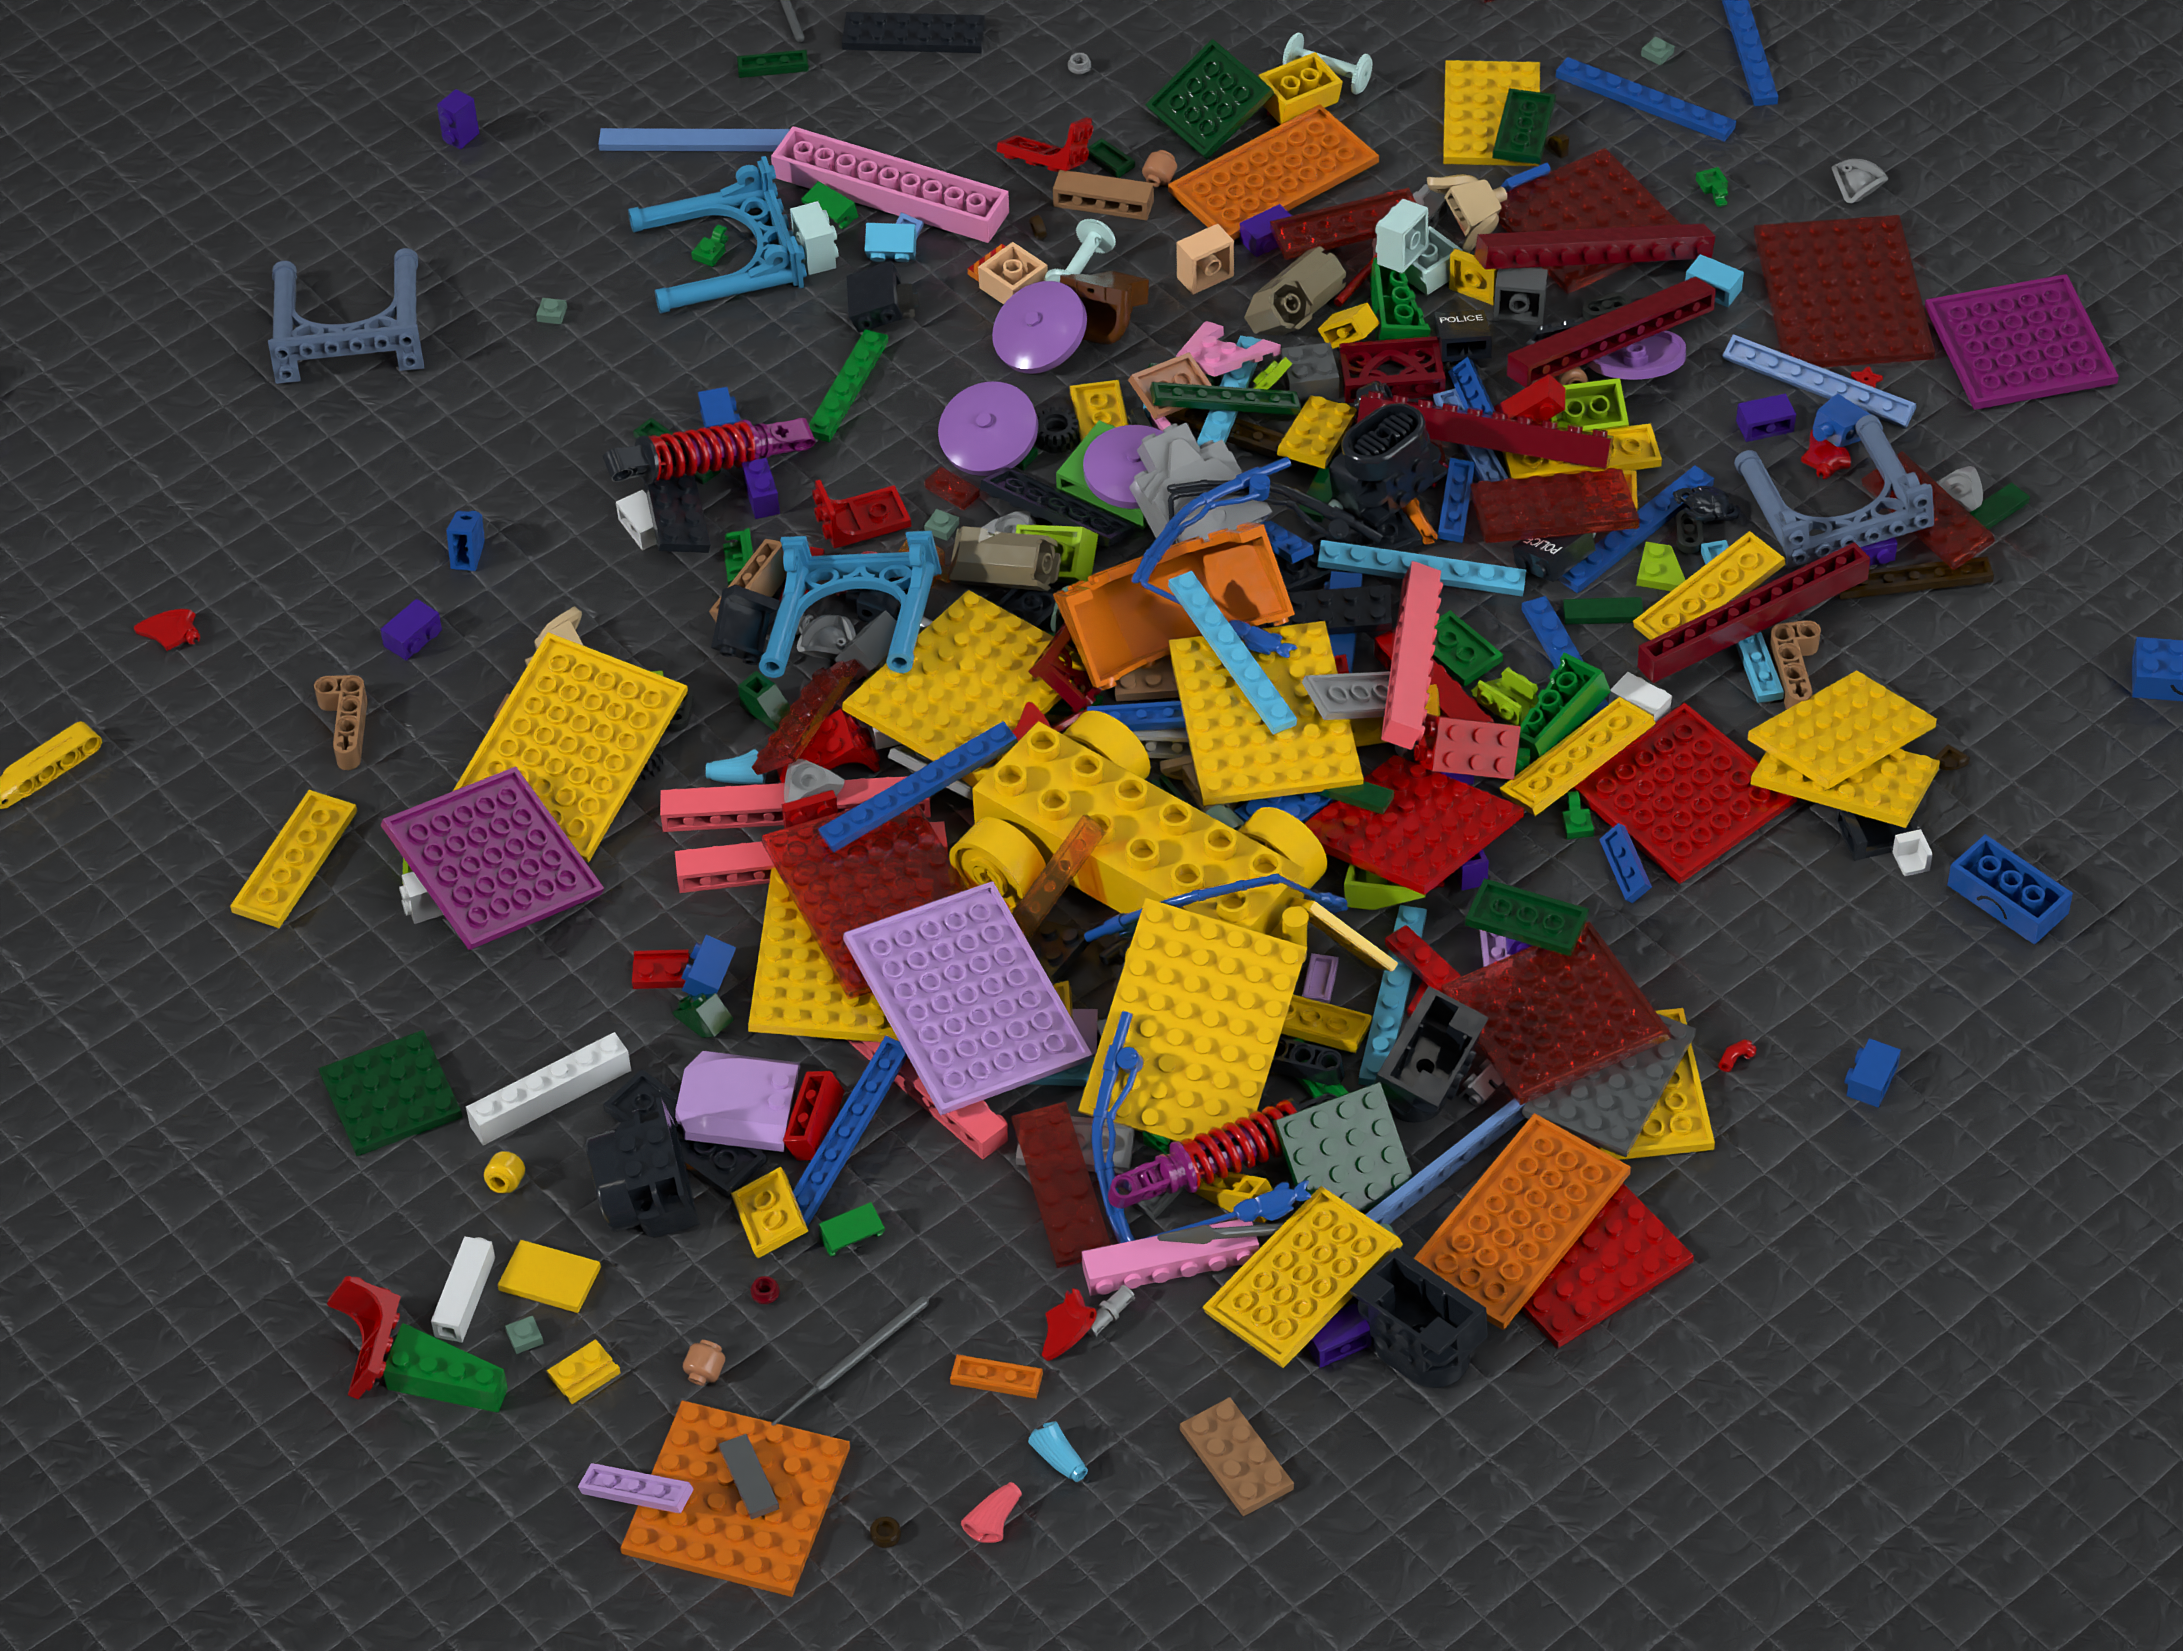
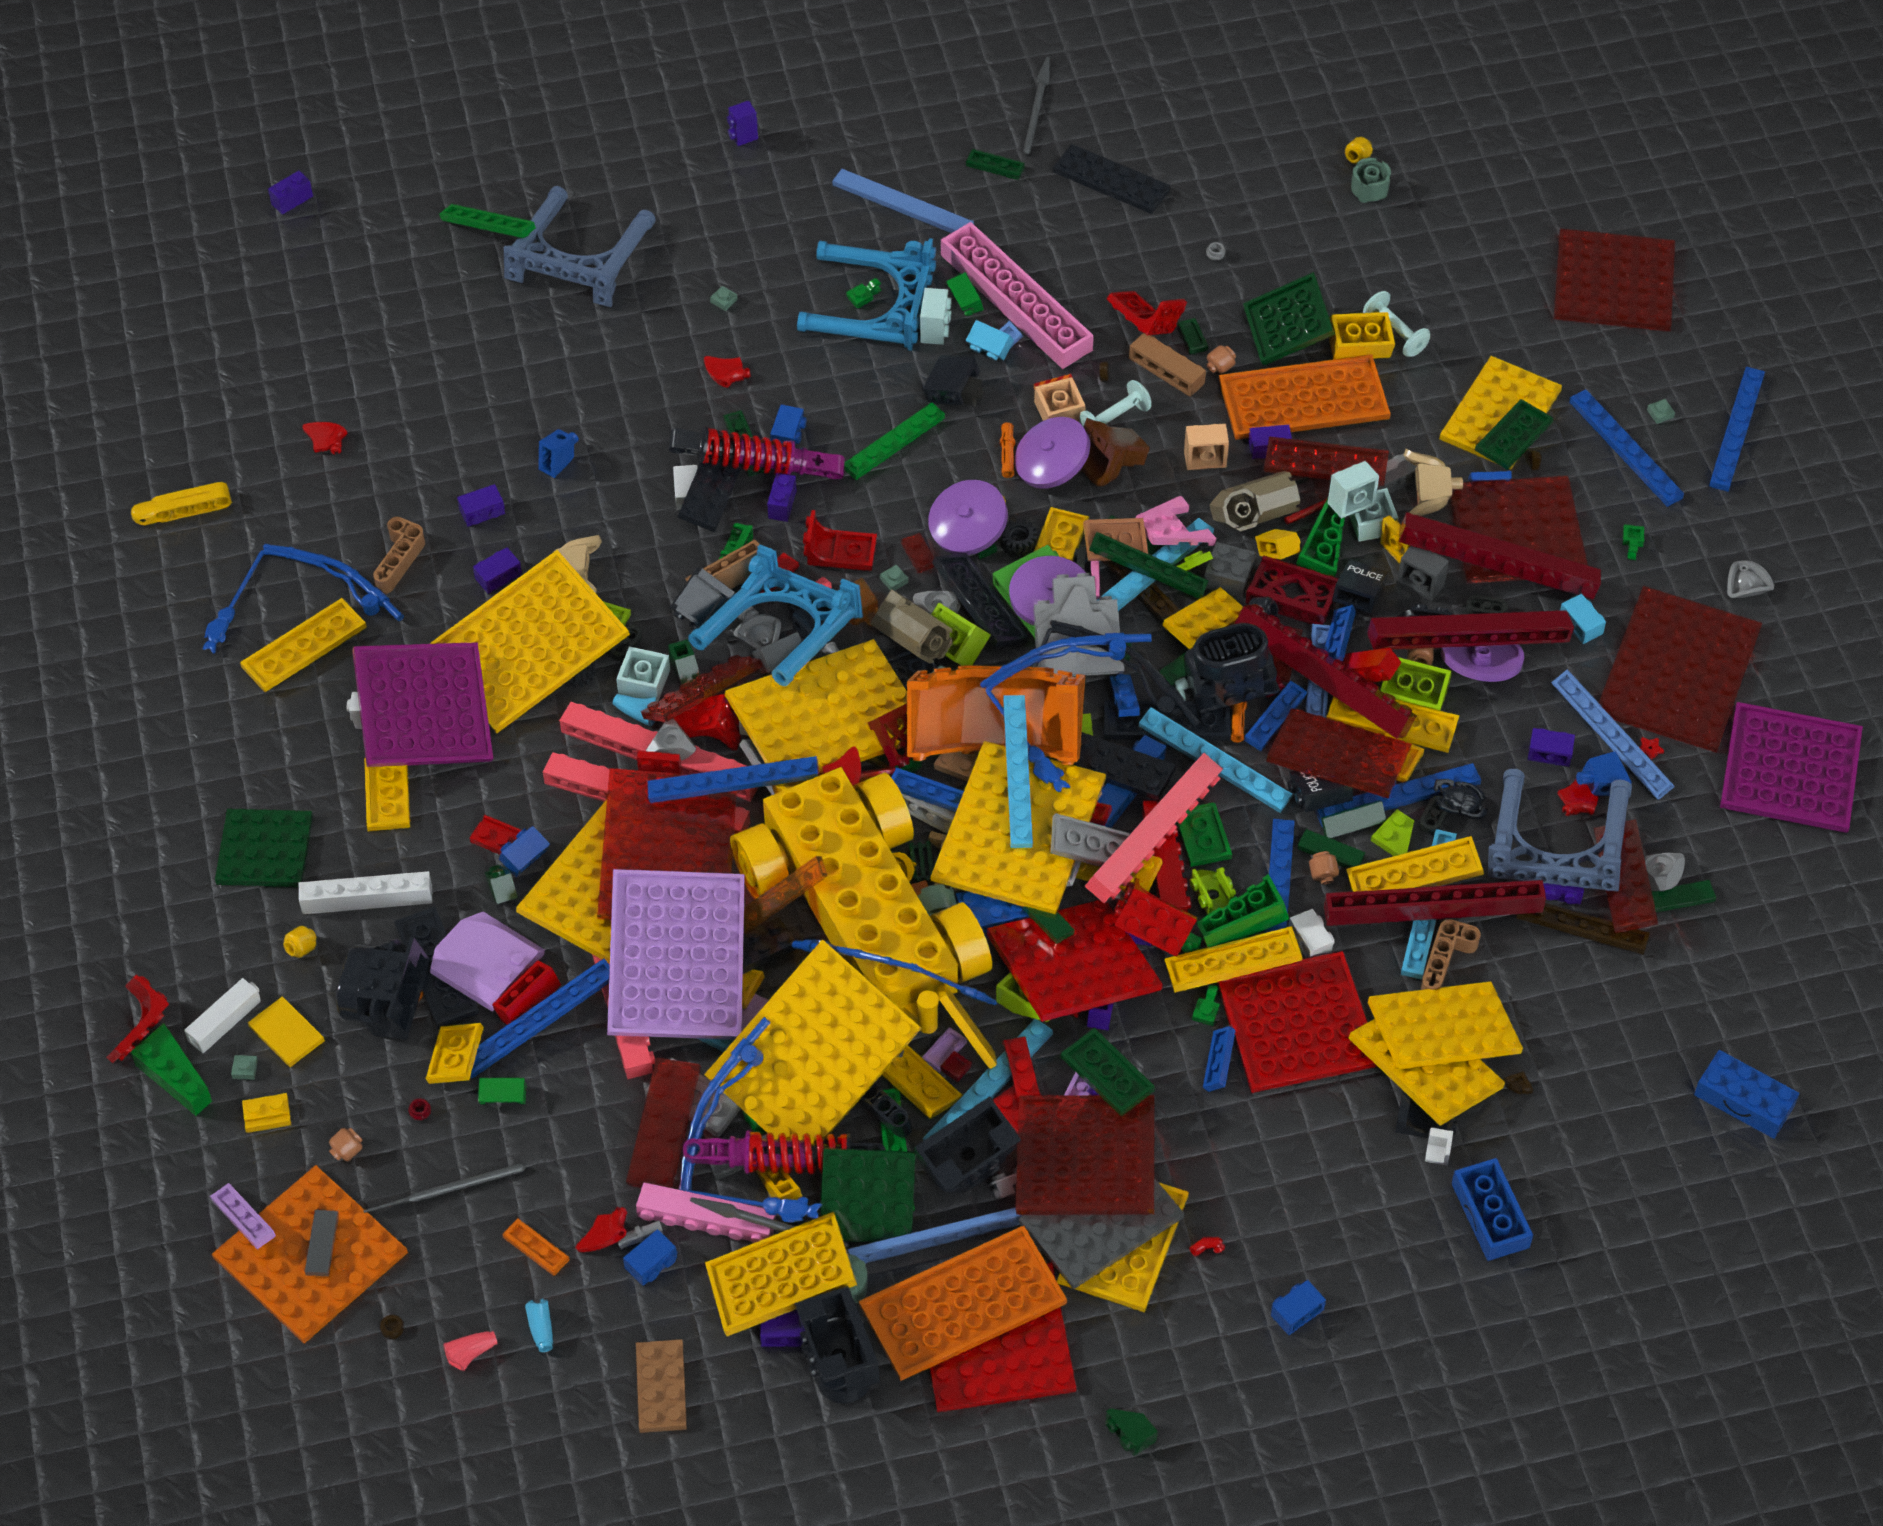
camera: 25 degrees right, 5 degrees up
none -> blue piece [203,544,404,653]
none -> yellow tile [364,758,410,831]
none -> green plate [439,204,536,238]
none -> dark purple brick [473,547,522,594]
none -> light aqua brick [616,647,670,702]
none -> blue brick [623,1229,677,1286]
none -> red arm [704,356,751,388]
none -> dark red plate [940,1051,972,1082]
none -> orange pin [1000,423,1015,478]
none -> dark green slope [1105,1409,1158,1456]
none -> nougat head [1309,851,1339,885]
none -> tile [1321,800,1386,838]

